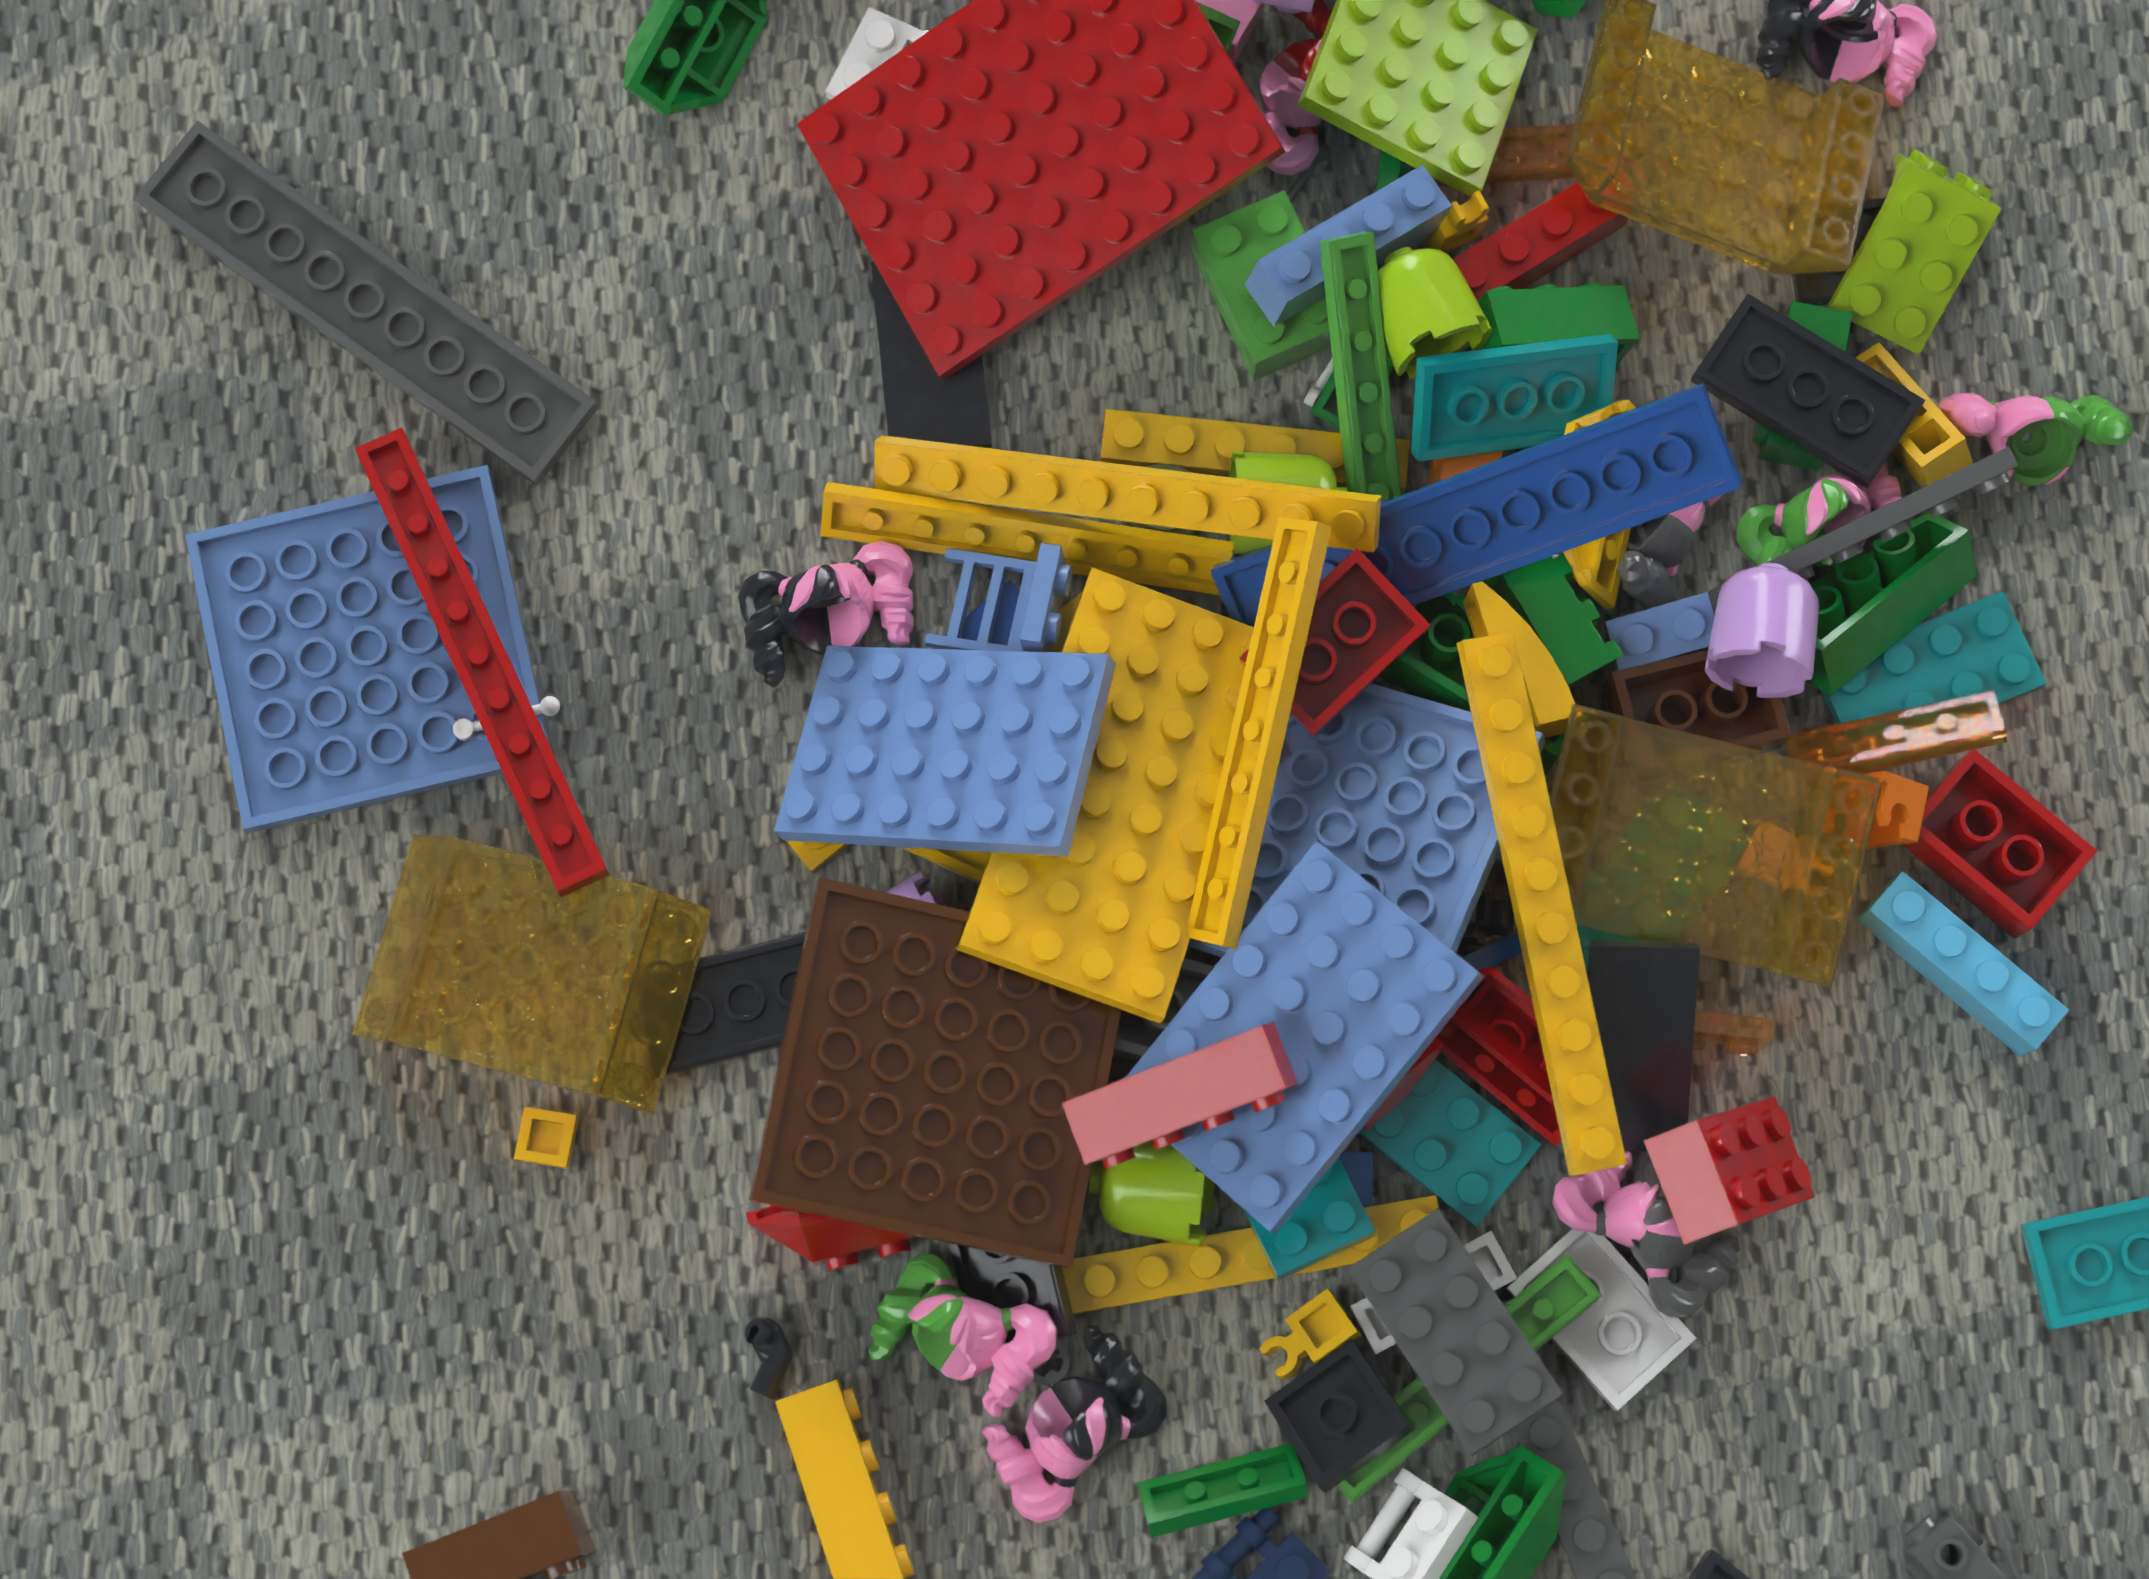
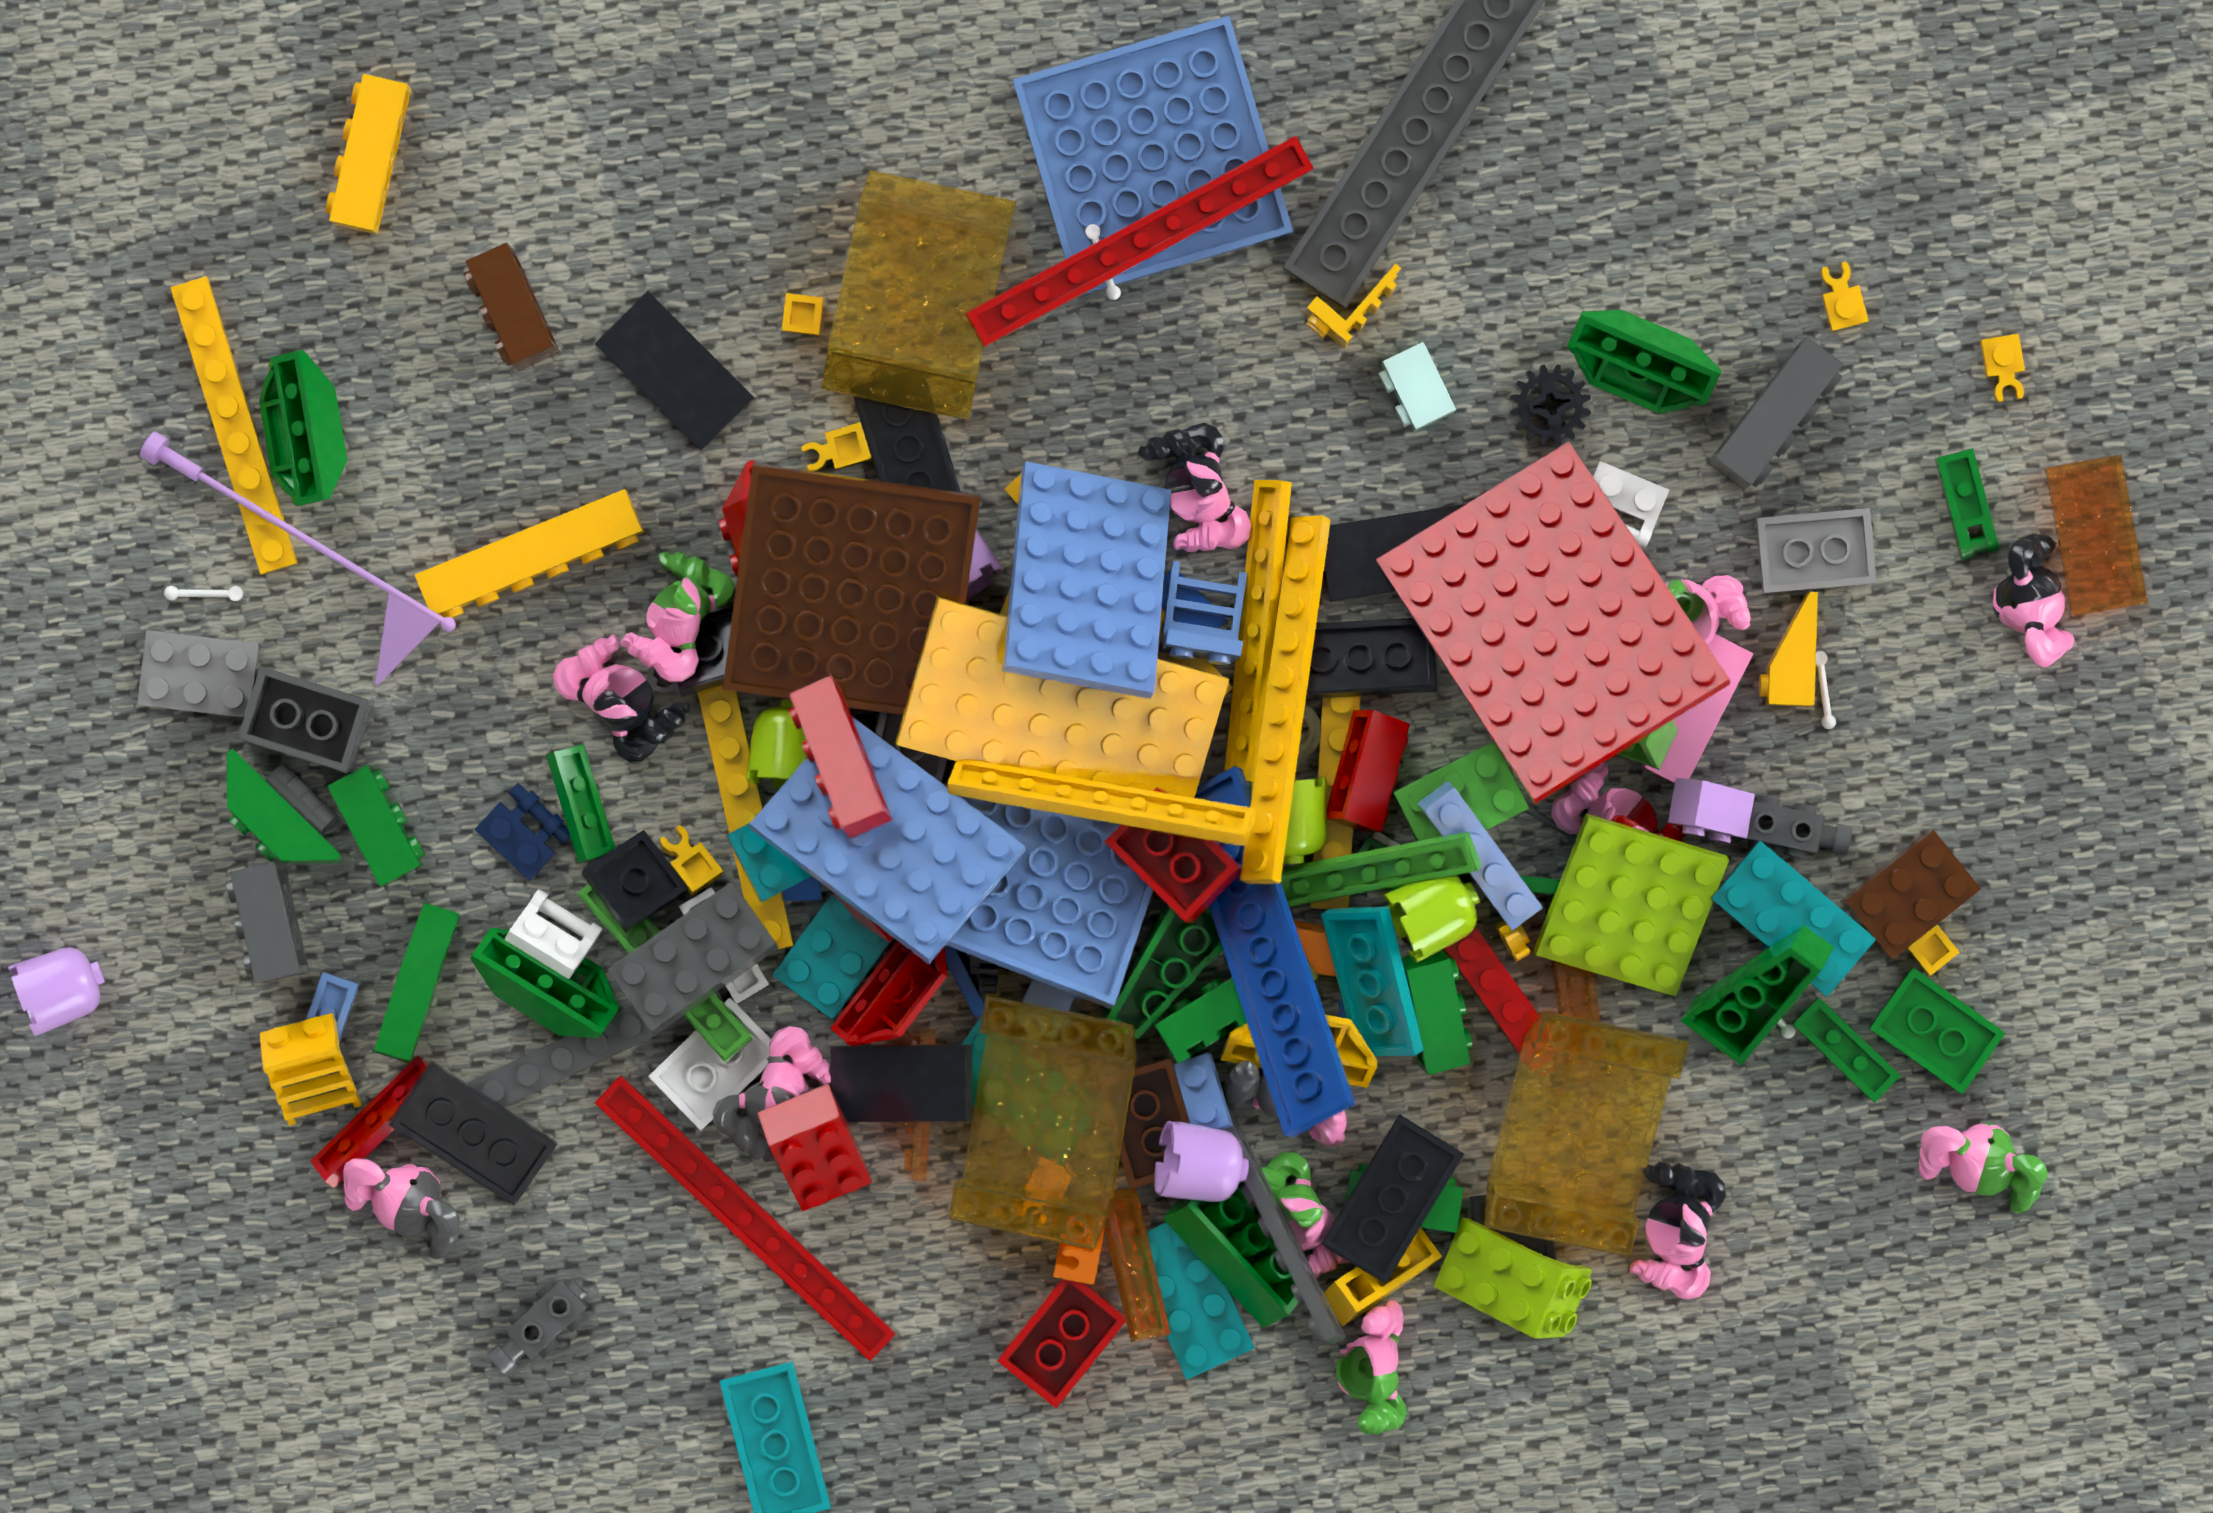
camera: 85 degrees right, 10 degrees up
black arm [745,1317,793,1400] -> none
yellow plate [1457,631,1627,1176] -> none
yellow slope [1463,581,1579,738] -> none
medium azure brick [1856,871,2069,1057] -> none
none -> black tile [595,291,755,451]
none -> red plate [595,1075,896,1361]
none -> yellow plate [801,422,872,472]
none -> yellow plate [1305,263,1401,349]
none -> black tile [1306,618,1438,699]
none -> red brick [1327,710,1410,832]
none -> light aqua brick [1378,342,1456,432]
none -> black gear [1509,364,1591,446]

